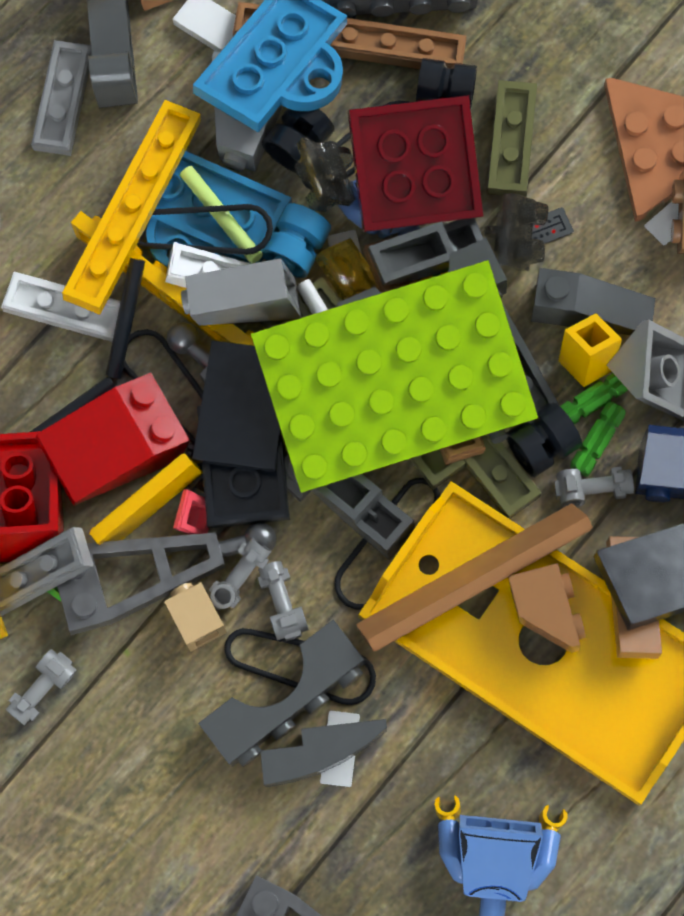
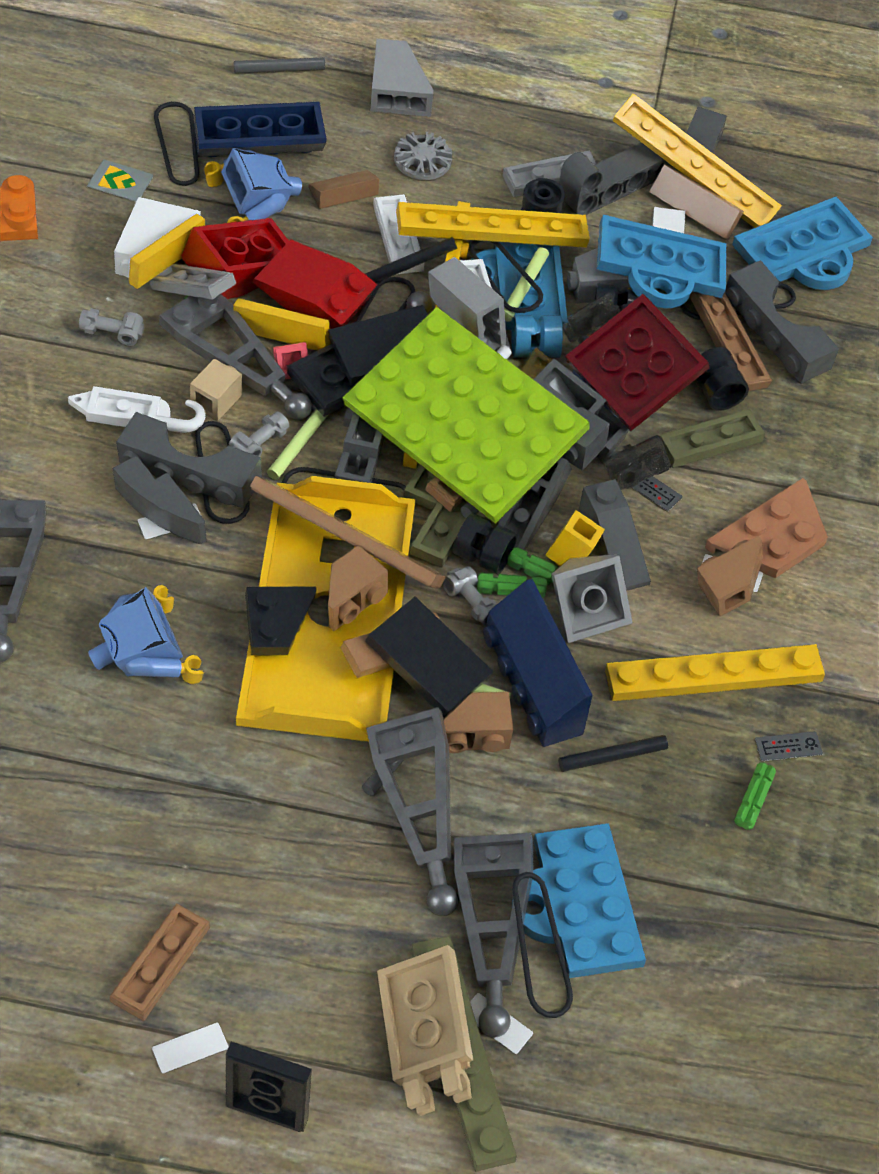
camera: 50 degrees right, 20 degrees down
light grey bar [209,537,272,610] -> none
none -> white plate [68,386,206,433]
none -> black wing [245,586,316,655]
none -> yellowish green bar [267,408,328,480]
none -> black wheel [521,178,565,213]

